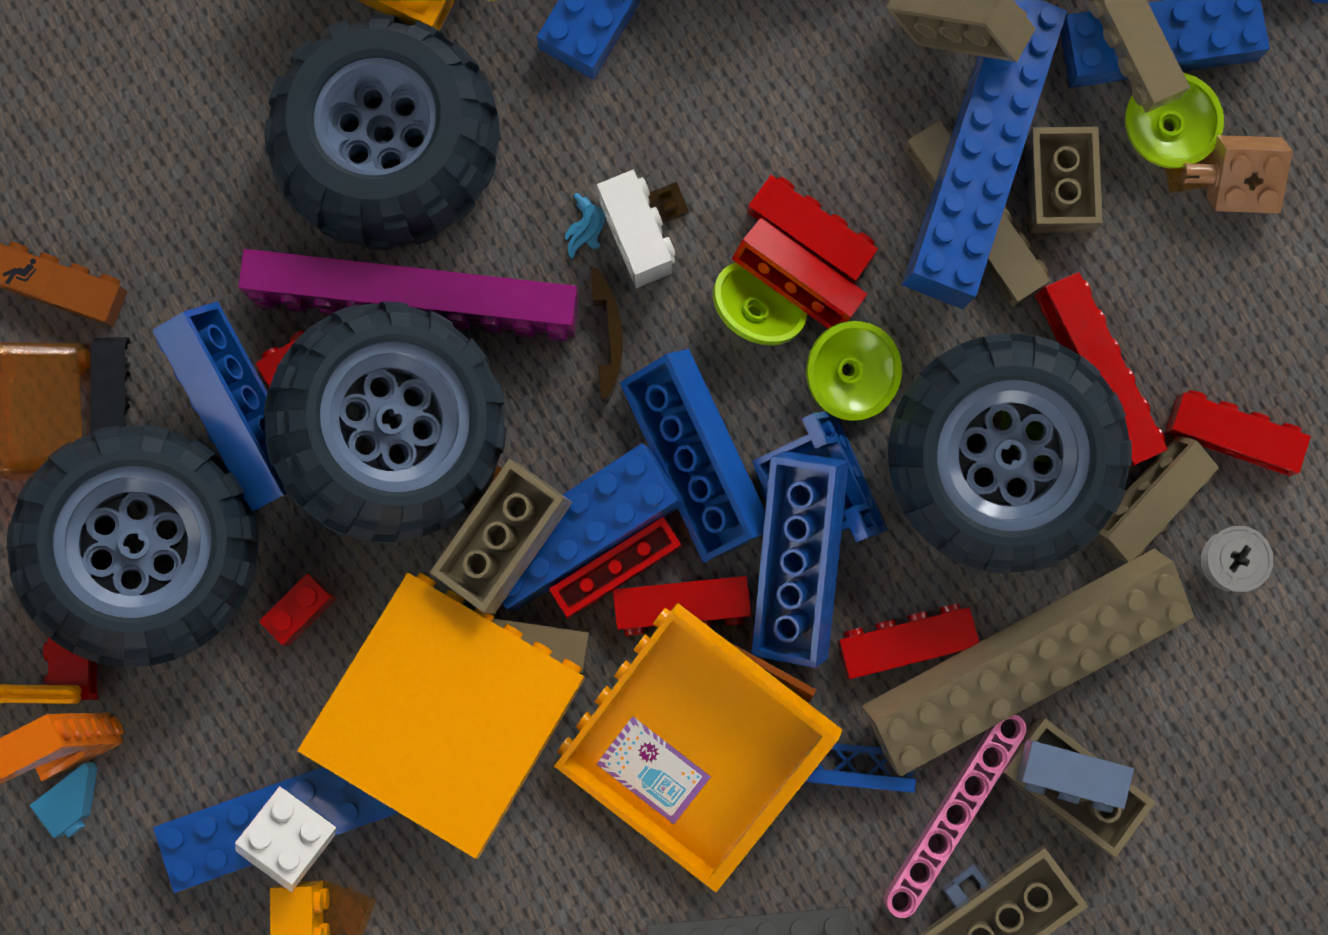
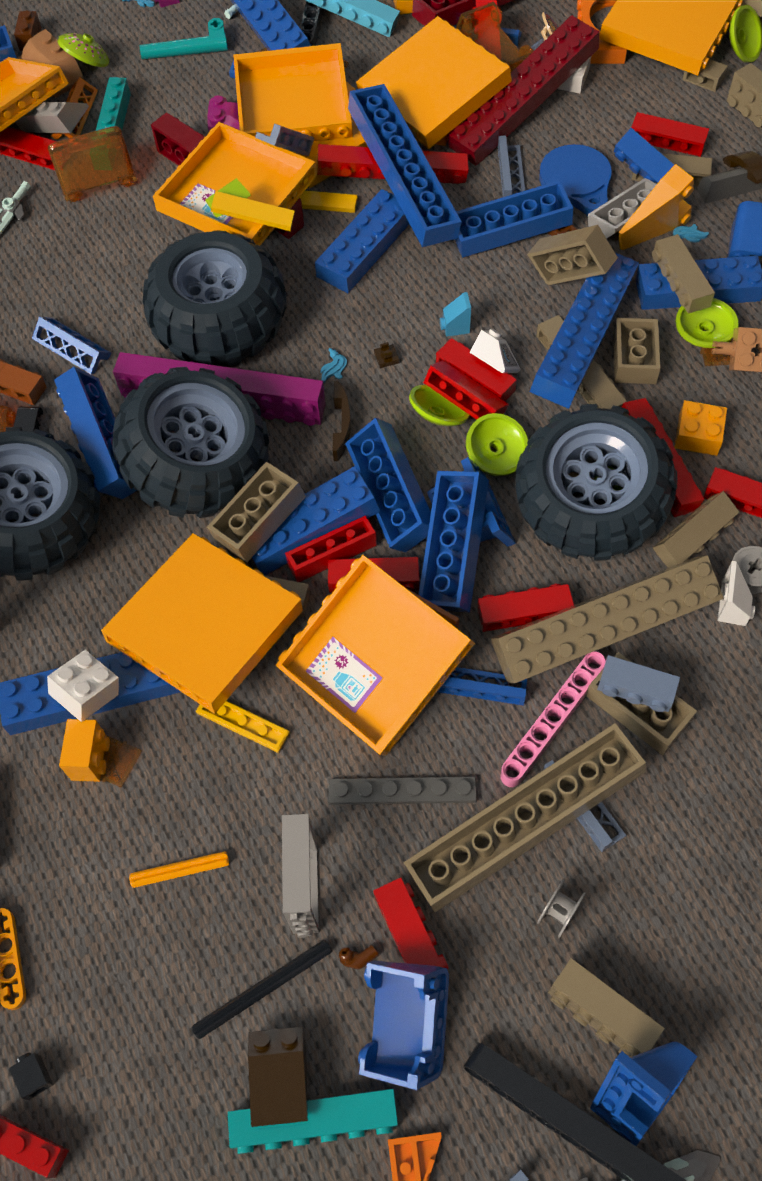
camera: 10 degrees right, 20 degrees down
red brick [259,573,336,646] -> none
white brick [597,169,676,288] -> none
none -> fence [32,316,111,374]
none -> yellow tile [196,701,290,753]
none -> dark azure slope [440,292,471,337]
none -> white slope [470,329,521,373]
none -> light orange brick [674,400,727,456]
none -> white slope [718,561,755,626]

